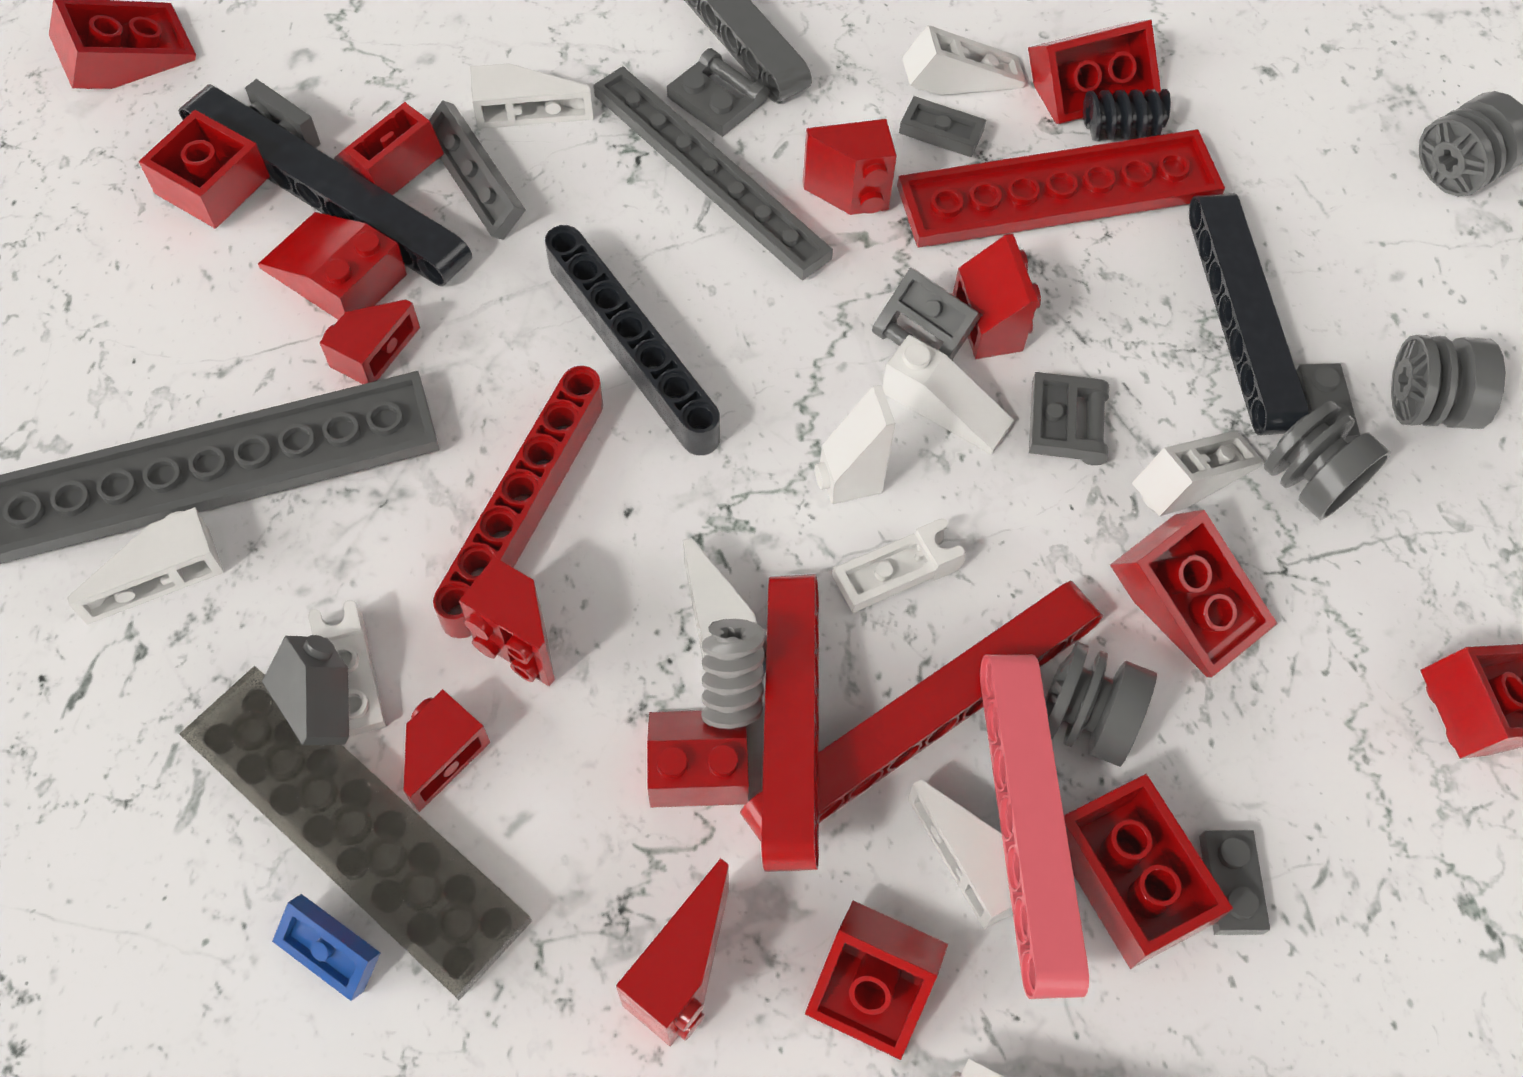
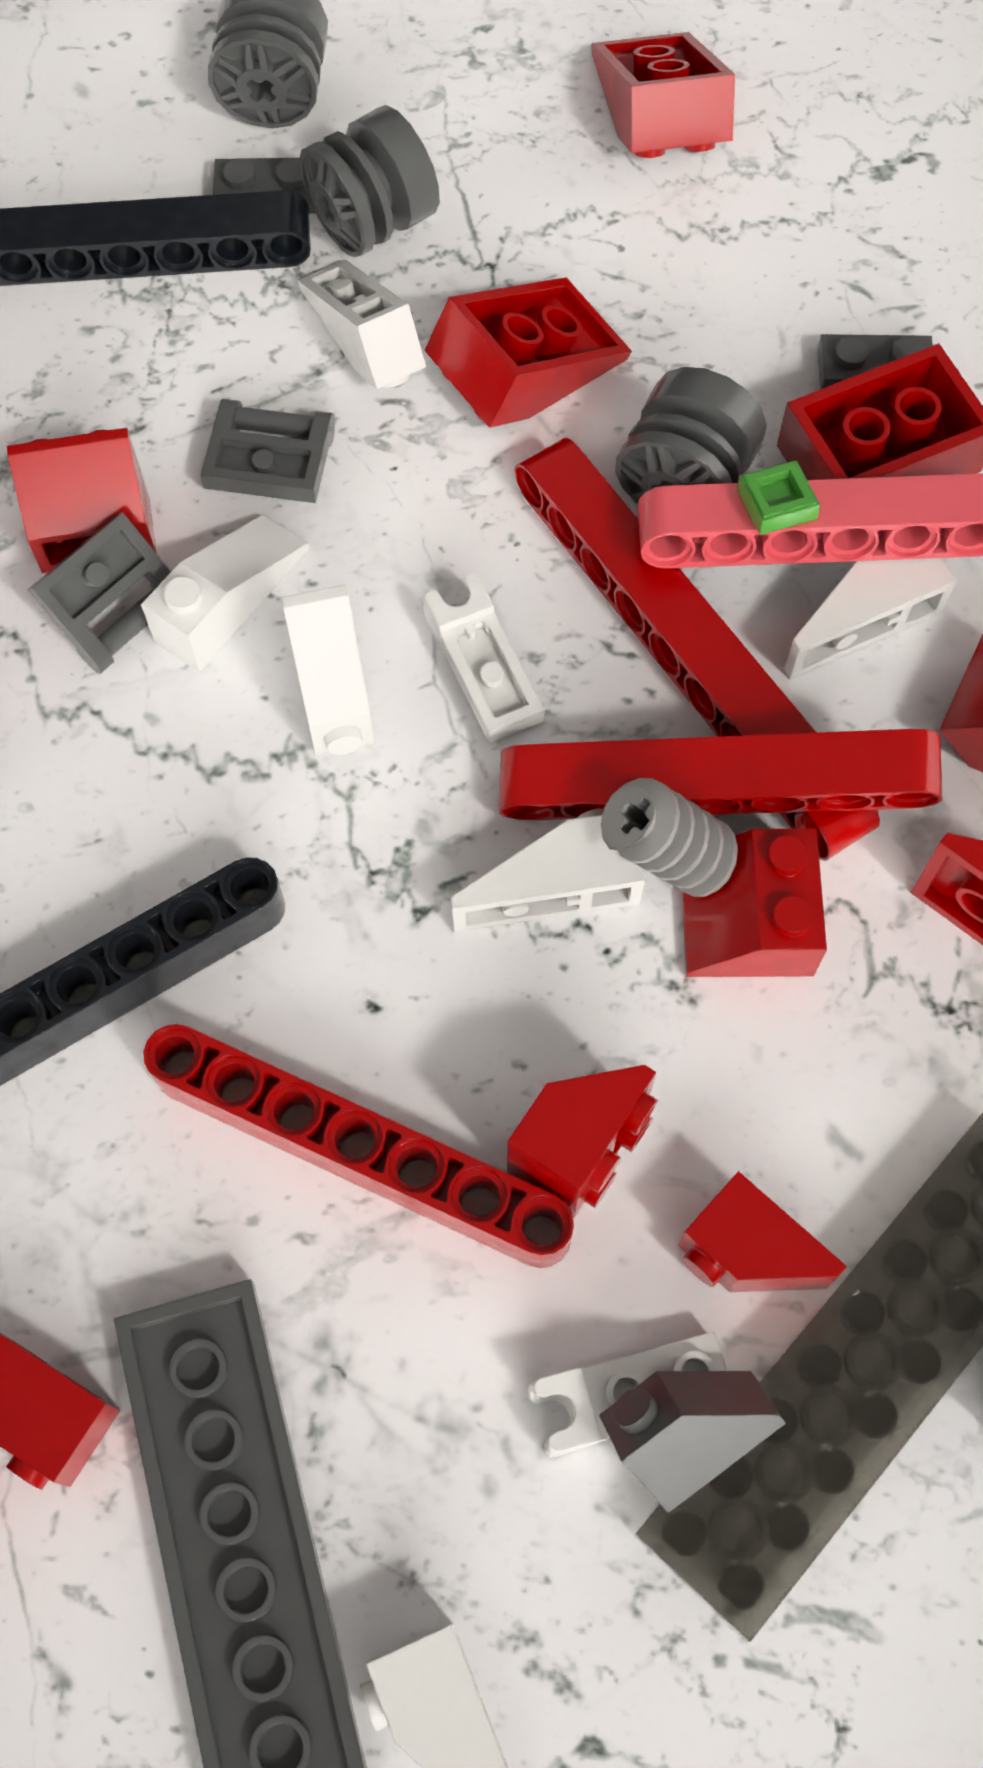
camera: 85 degrees left, 5 degrees up
none -> bright green tile [737,460,820,535]

